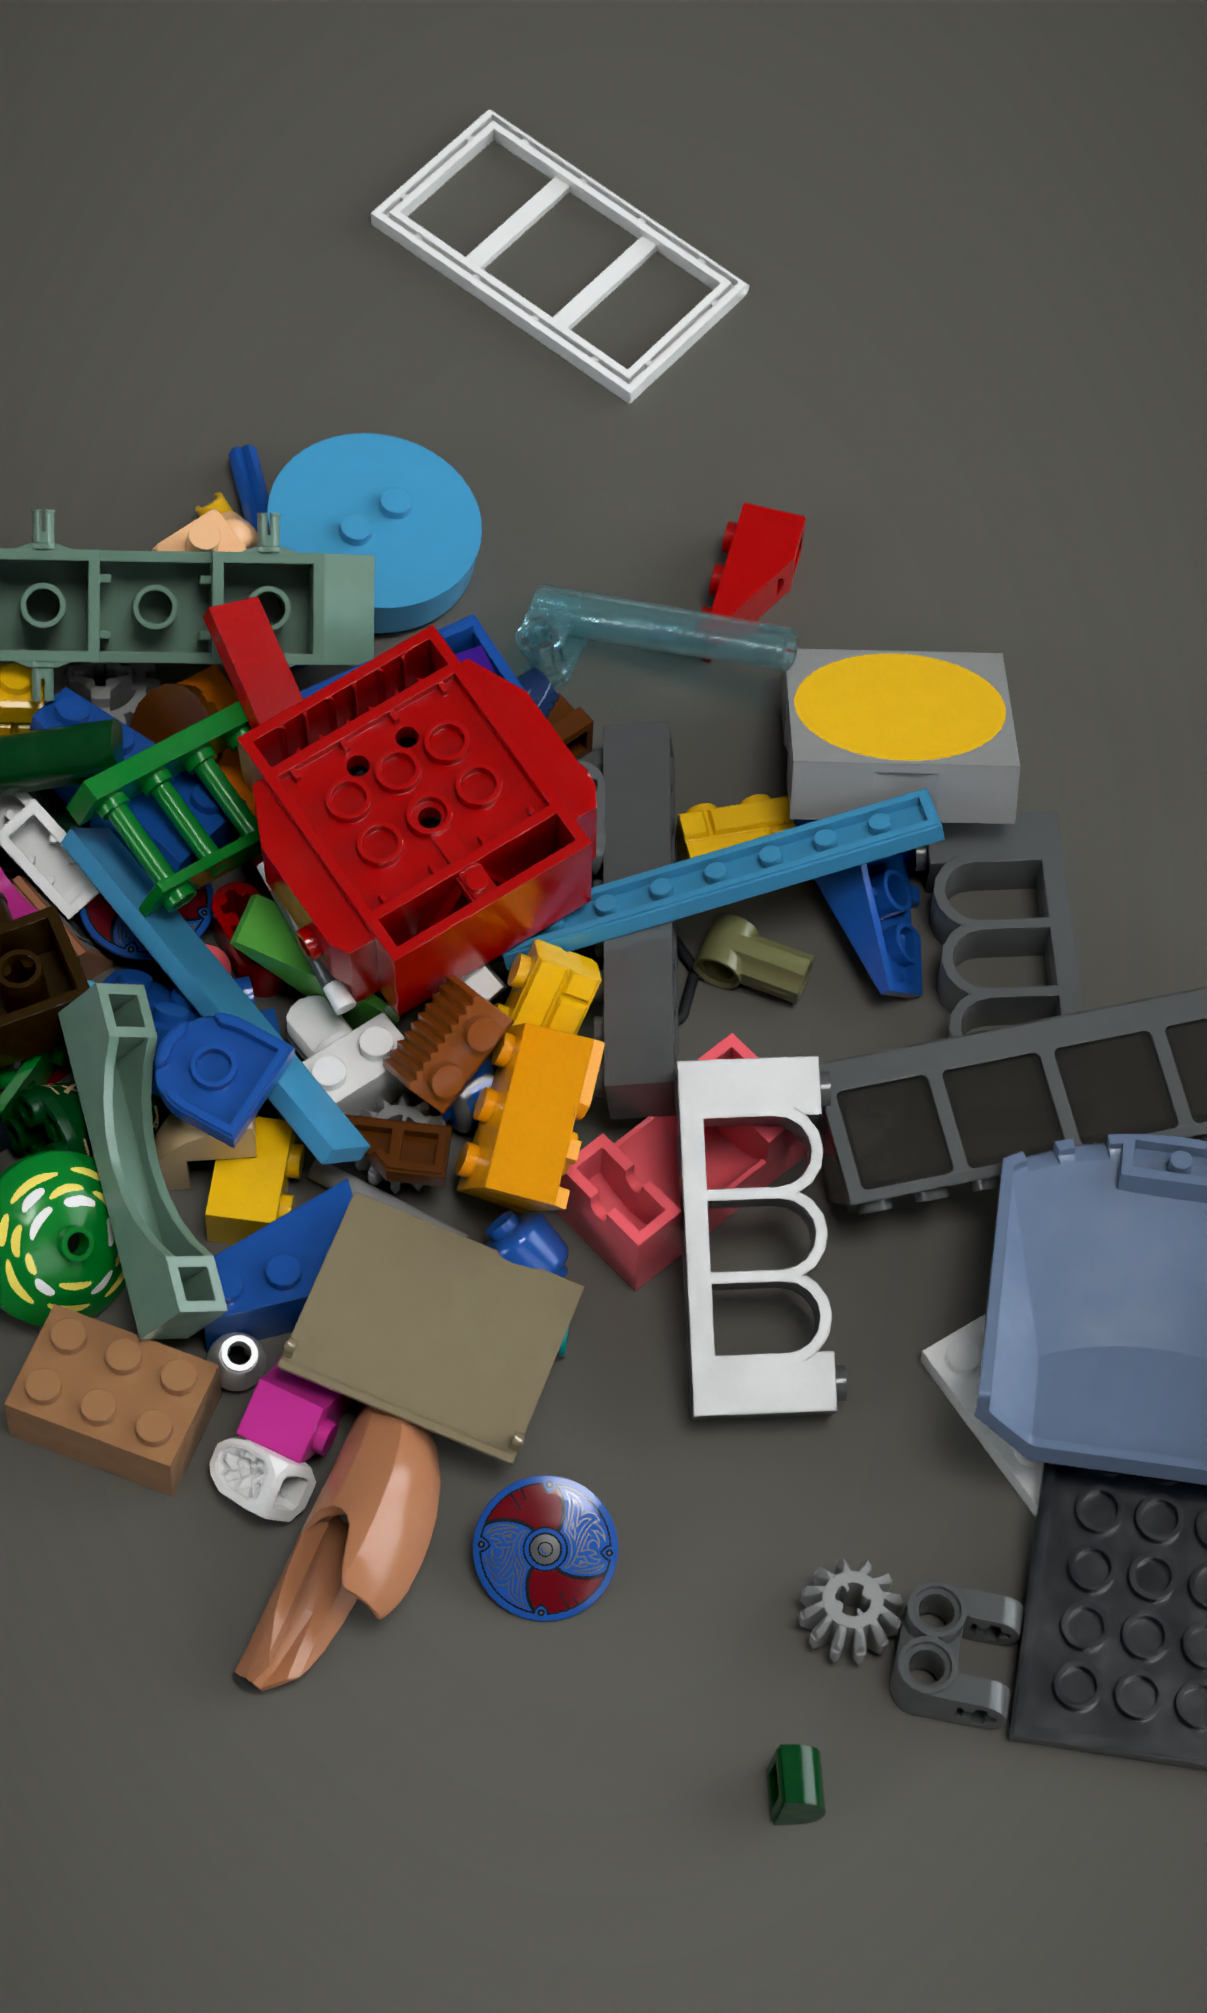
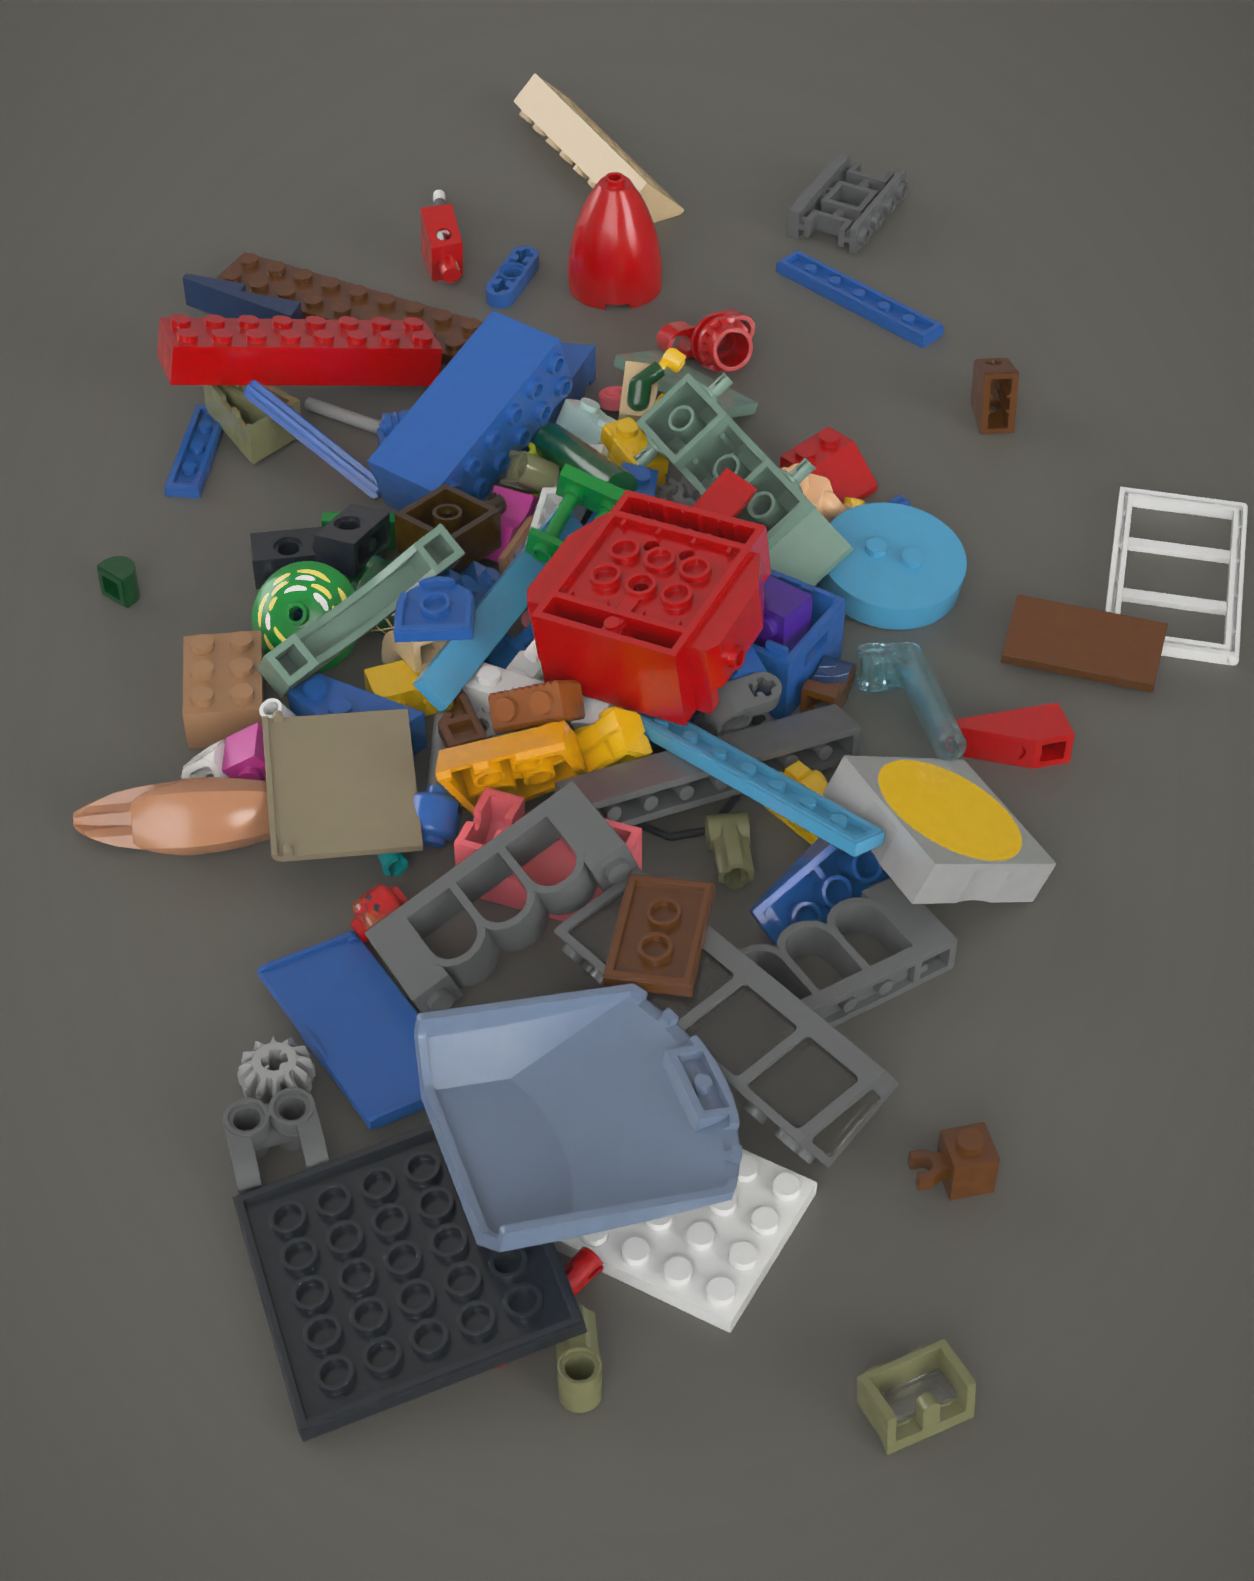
camera: 65 degrees right, 15 degrees down
shield [473,1475,618,1621] -> none
dark green brick [766,1744,826,1826] -> none
none -> blue door [258,931,425,1130]
none -> red head [349,884,408,943]
none -> reddish brown tile [603,874,715,997]
none -> red slope [780,426,878,504]
none -> reddish brown torso [971,358,1019,434]
none -> reddish brown tile [1001,594,1168,693]

